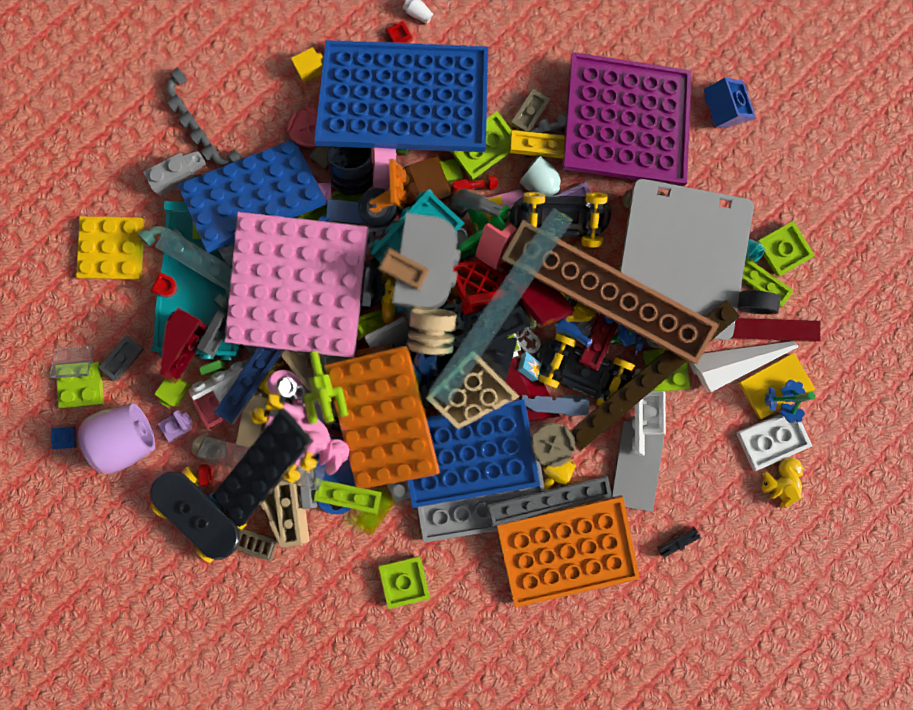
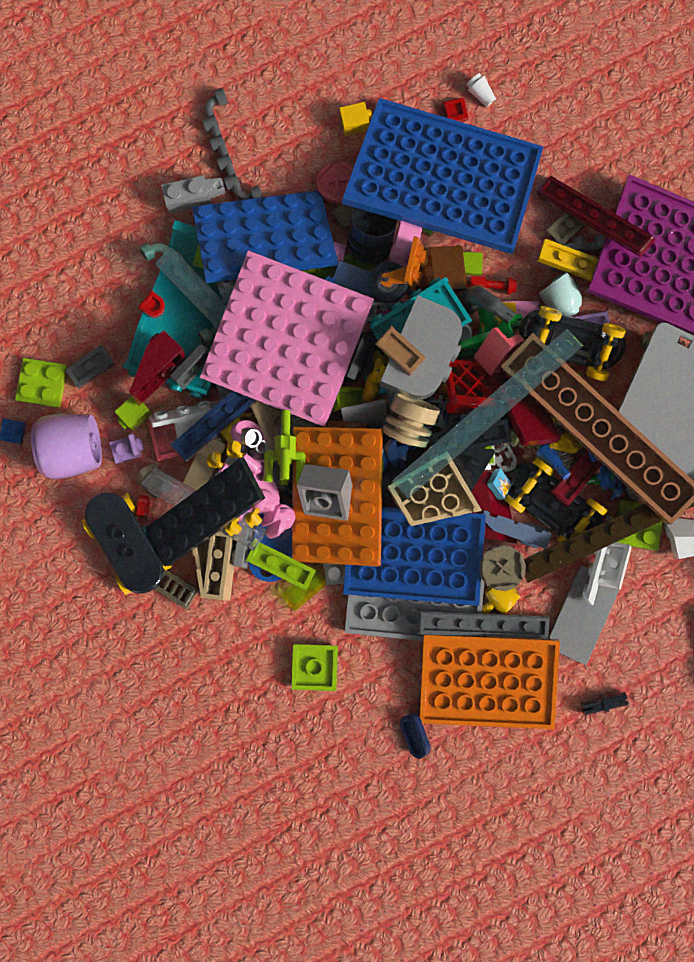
camera: 25 degrees right, 0 degrees up
clear piece [49,346,94,378] -> none
yellow plate [76,216,145,280] -> none
bright green tile [199,360,226,376] -> none
lime plate [450,111,512,181] -> none
none -> light grey slope [297,464,352,521]
none -> dark blue tile [400,713,431,759]
none -> dark red tile [537,175,655,257]

